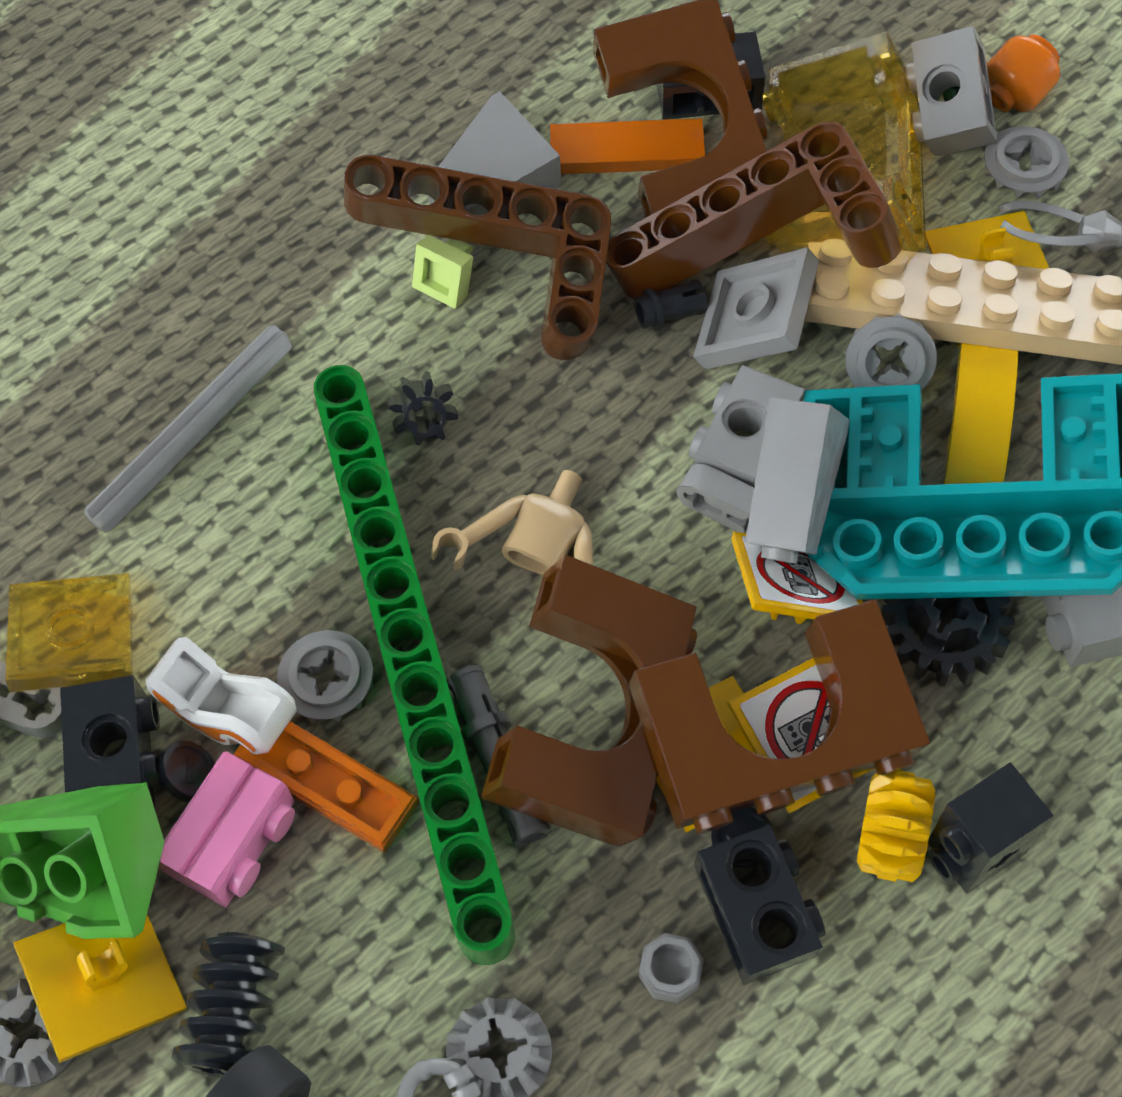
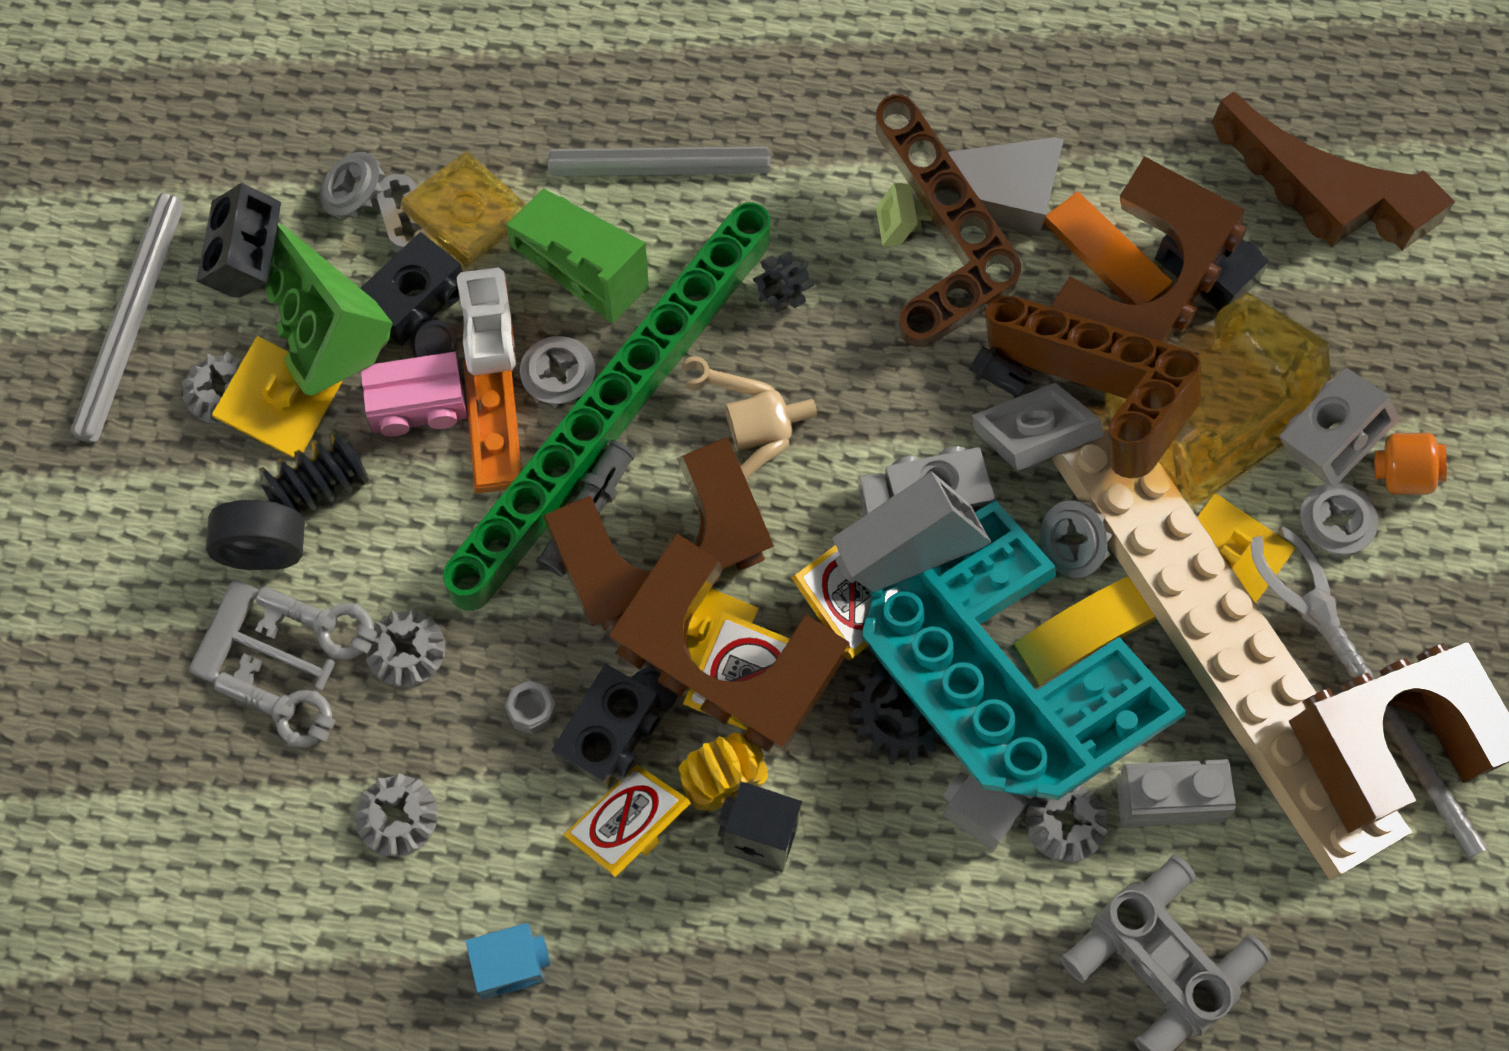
camera: 45 degrees right, 5 degrees up
none -> bright green wedge [506,188,649,324]
none -> piece [563,764,691,877]

